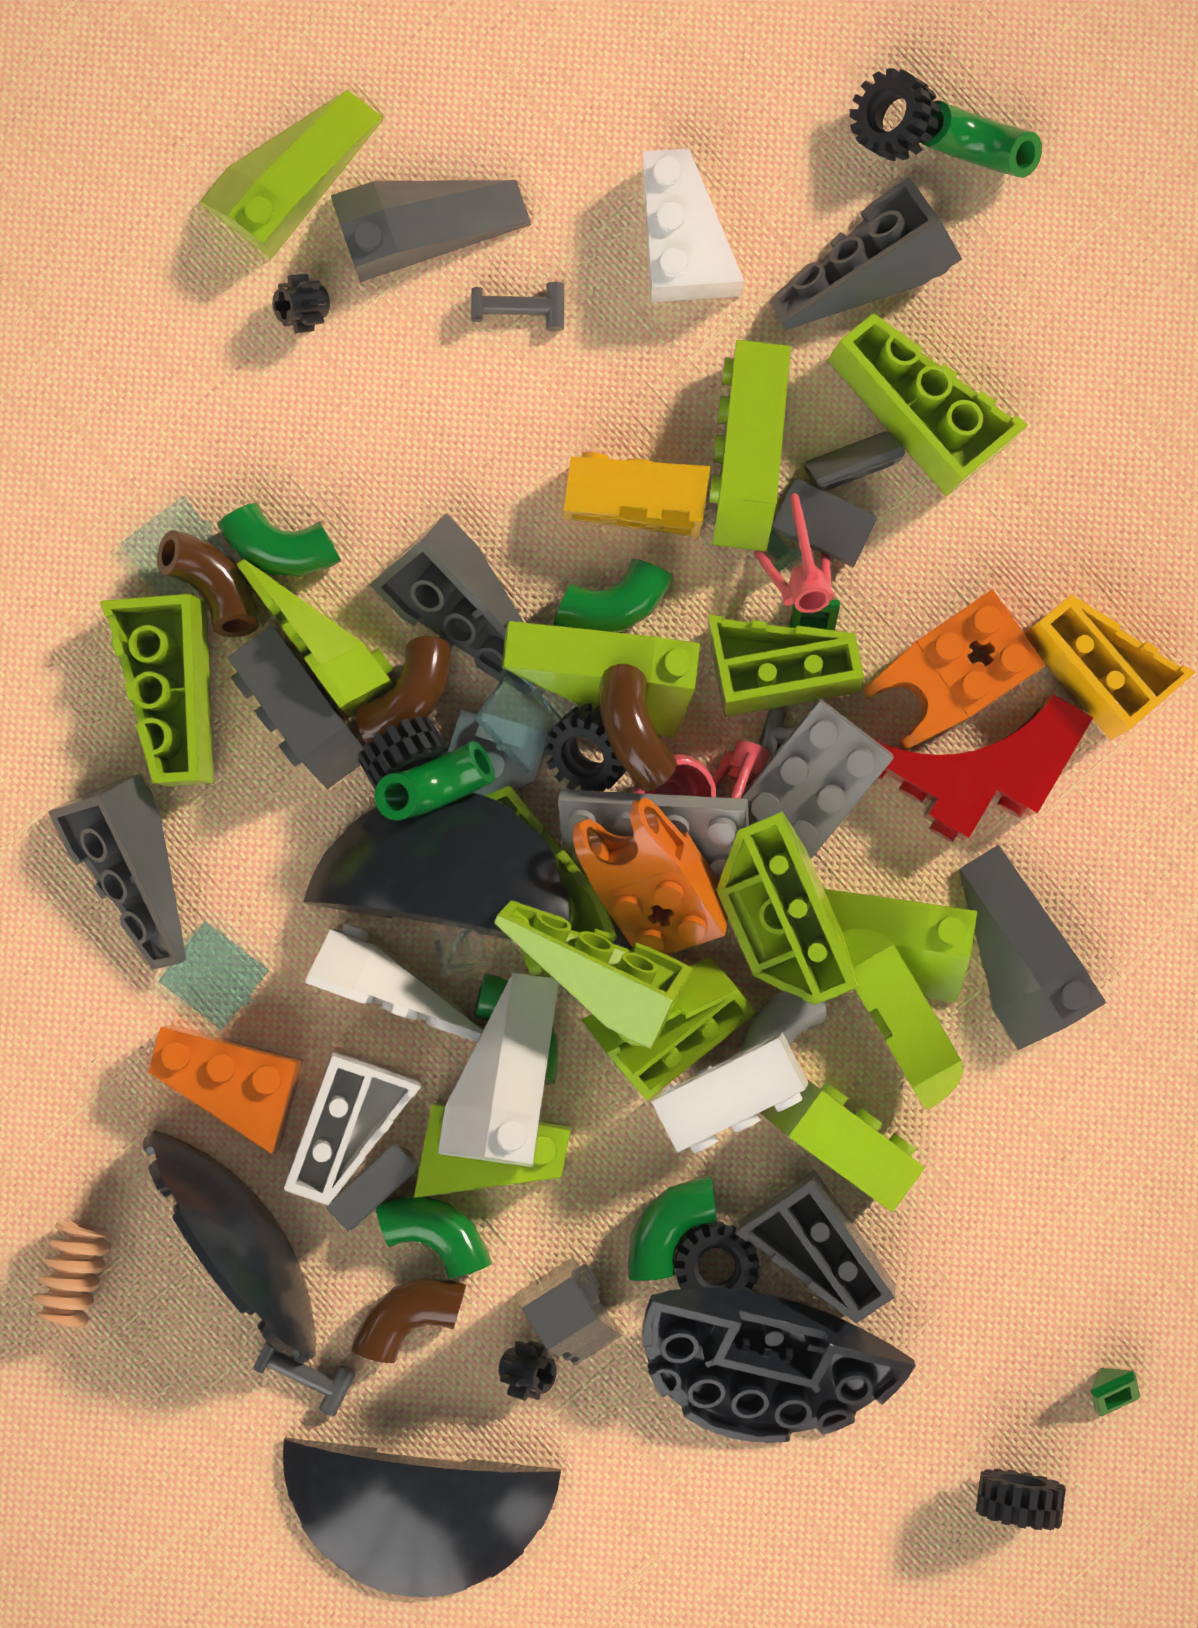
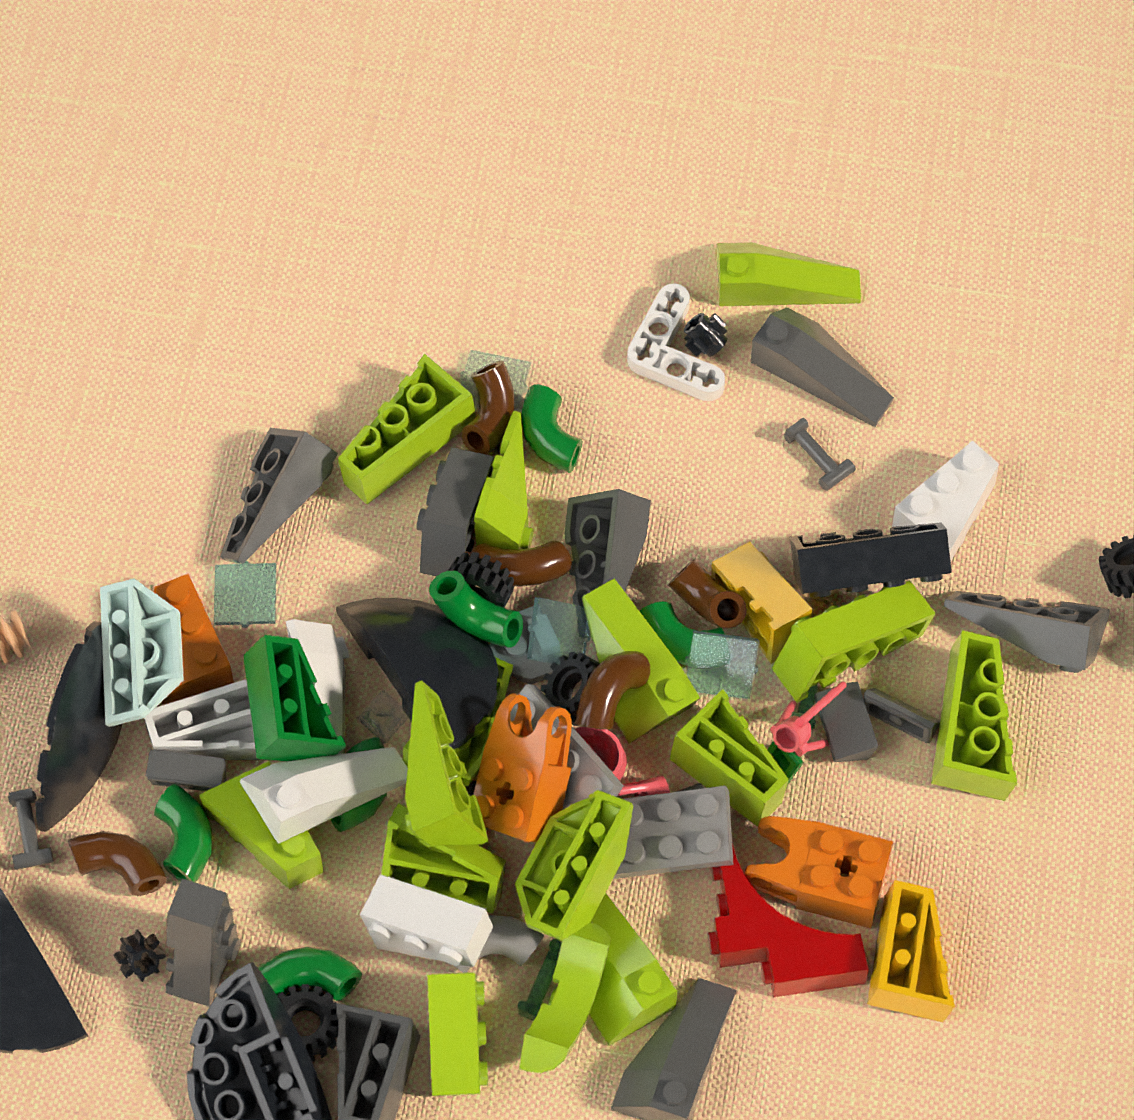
camera: 50 degrees right, 25 degrees down
none -> light aqua wedge [100,578,184,727]
none -> green wedge [243,634,346,762]
none -> clear green piece [517,938,562,1021]
none -> white beam [627,283,725,401]
none -> reddish brown cylinder [668,559,747,629]
none -> clear light blue piece [685,630,759,699]
none -> black wedge [790,522,952,598]

